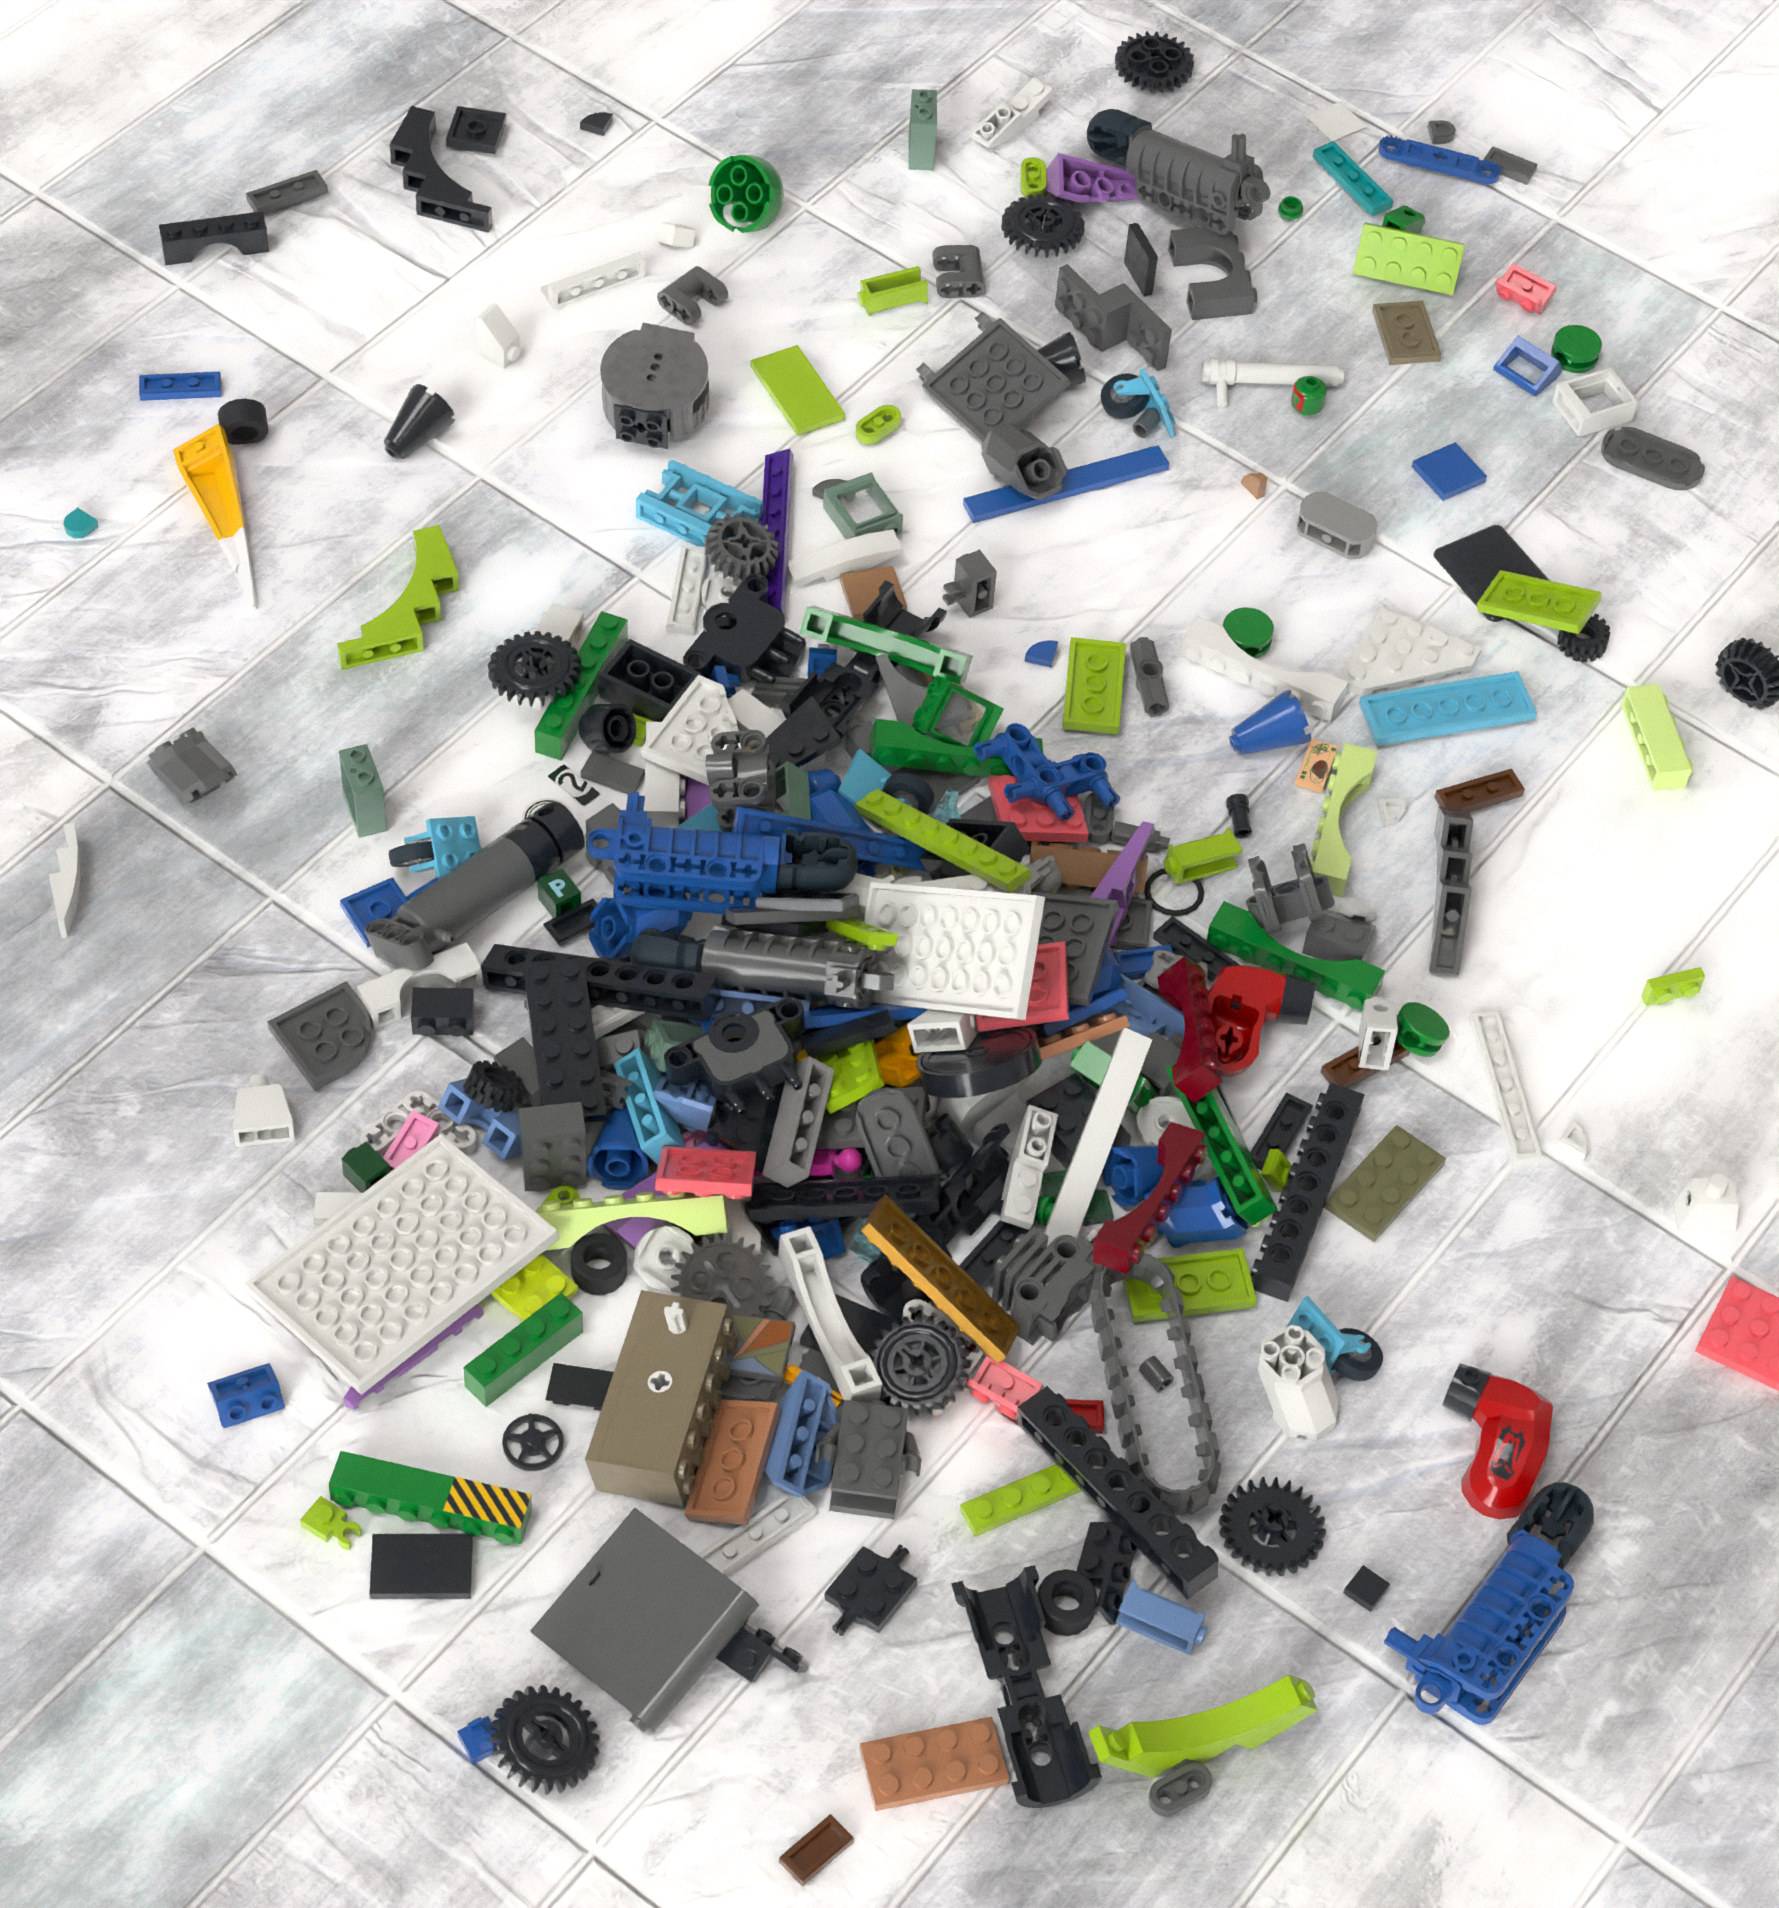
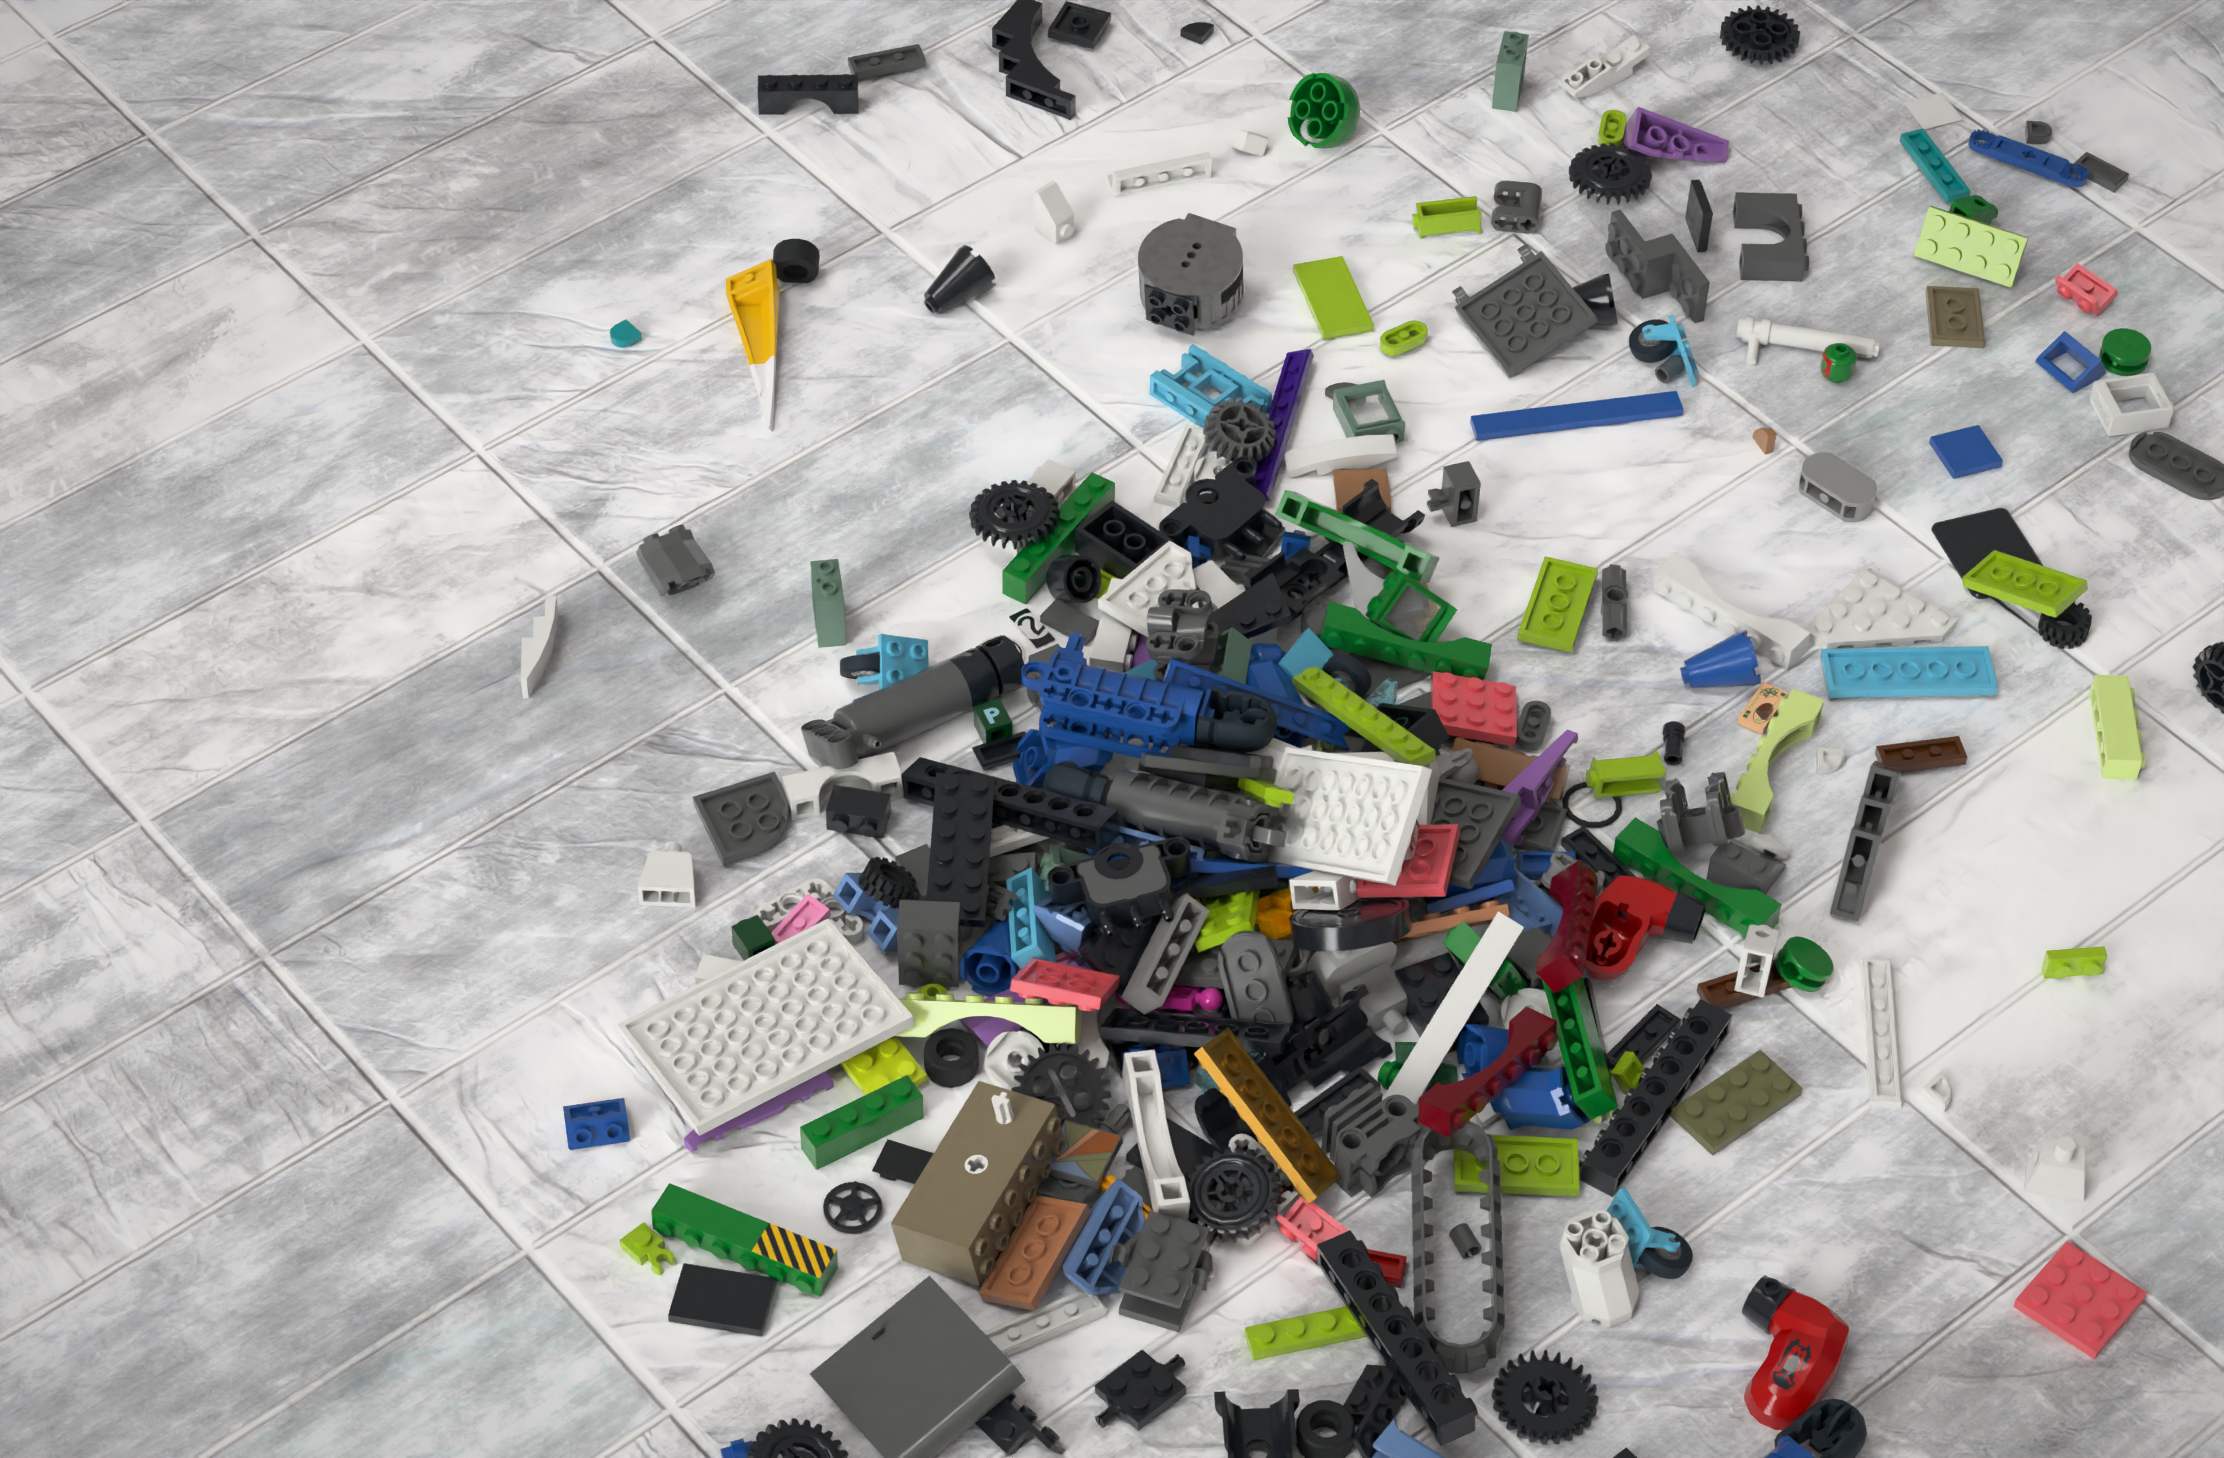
camera: 15 degrees right, 5 degrees down
blue tile [139,371,221,401] -> none
lime arch [337,525,459,670] -> none
blue tile [340,877,408,947] -> none
dark grey connector [657,266,729,325] -> none
blue pin [974,723,1121,822] -> none
dark grey brick [981,423,1067,500] -> none
white slope [1000,1105,1058,1230] -> none
blue tile [1024,640,1058,668] -> none
dark grey piece [1087,109,1271,235] -> none
dark grey cylinder [1111,821,1170,851] -> none
green head [1223,607,1274,659] -> none
green plate [1278,196,1303,220] -> none

